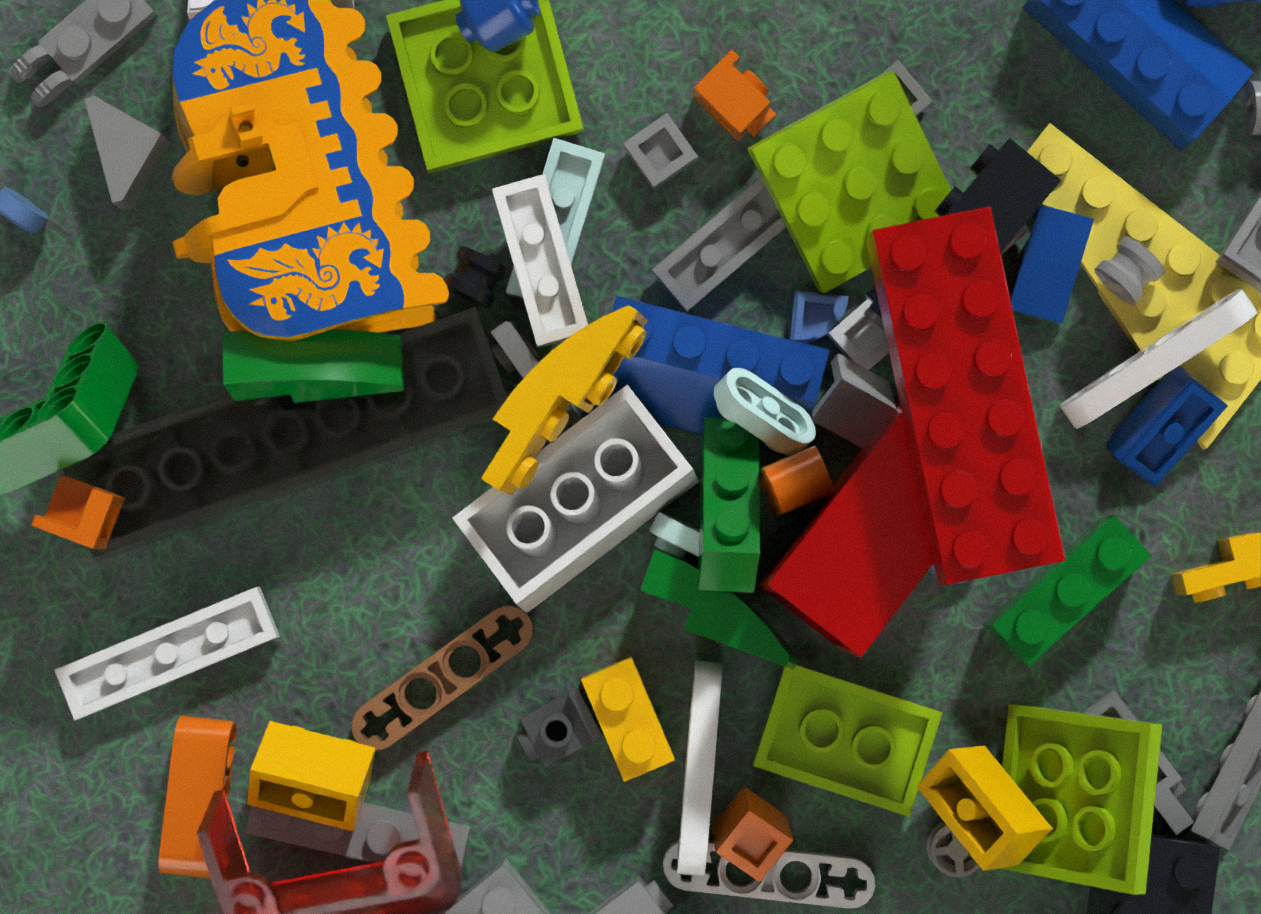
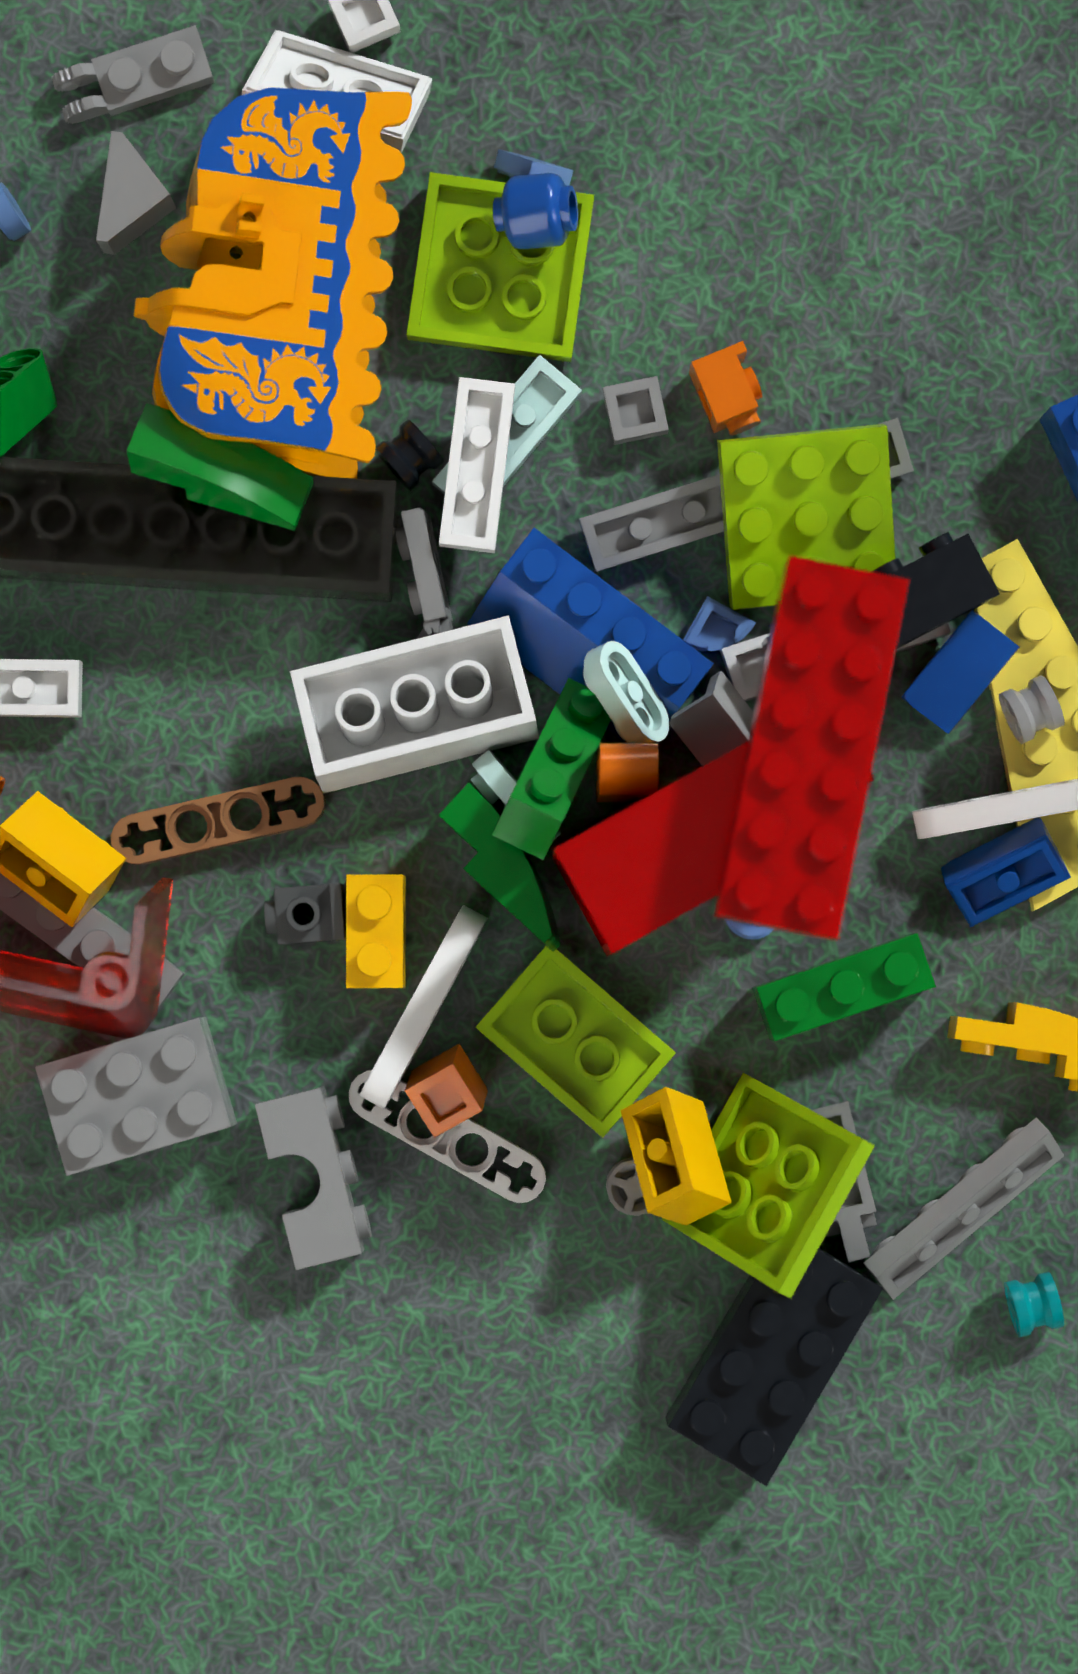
camera: 20 degrees right, 0 degrees up
yellow slope [481,305,648,495] -> none

